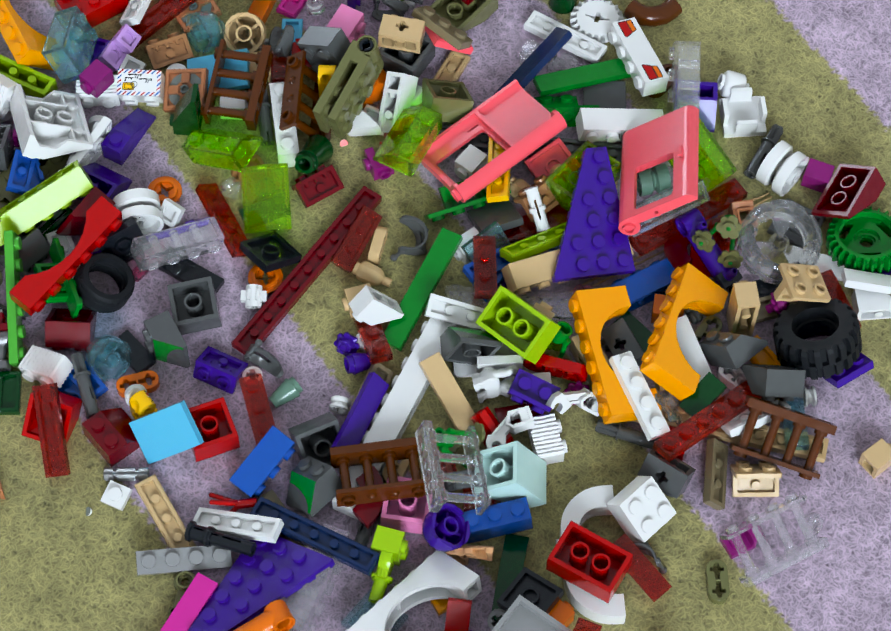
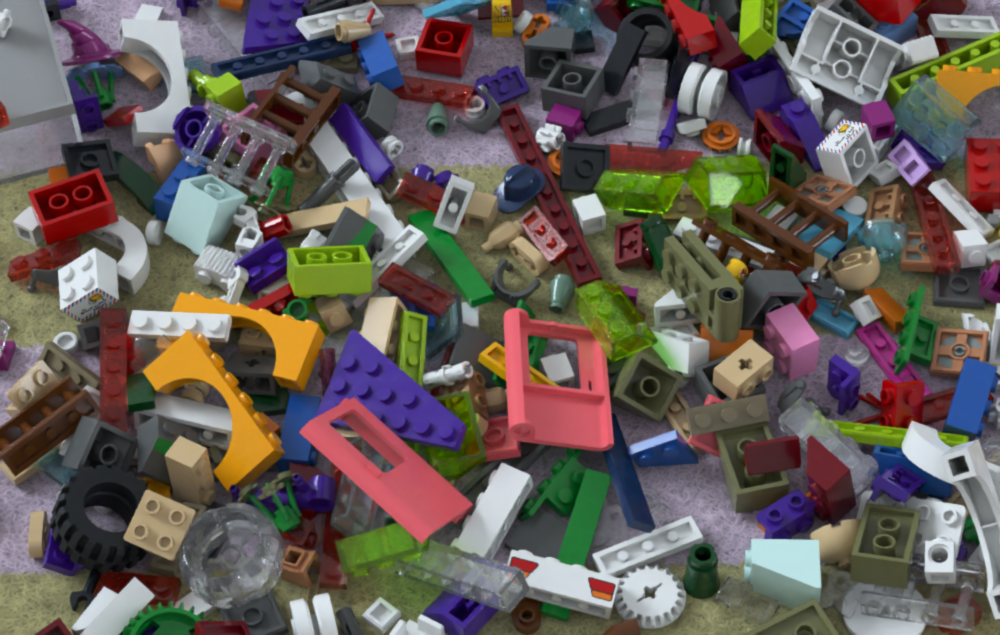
camera: 130 degrees right, 10 degrees down
none -> tan beam [28,511,48,558]
none -> white tile [53,332,79,355]
none -> black bar [70,568,102,612]
none -> white tile [145,220,164,245]
none -> dark grey axle [299,159,360,210]
none -> tan cone [334,20,371,43]
none -> white tile [362,597,401,634]
none -> white tile [395,35,419,60]
none -> dark blue piece [493,164,545,214]
none -> magenta brick [546,103,584,142]
none -> sand green cone [549,274,575,313]
none -> white brick [572,193,606,236]
none -> black tile [603,21,648,96]
none -> blue wing [628,430,699,467]
none -> white bush [737,137,752,161]
none -> dark red slope [753,109,805,164]
none -> white plate [849,295,883,327]

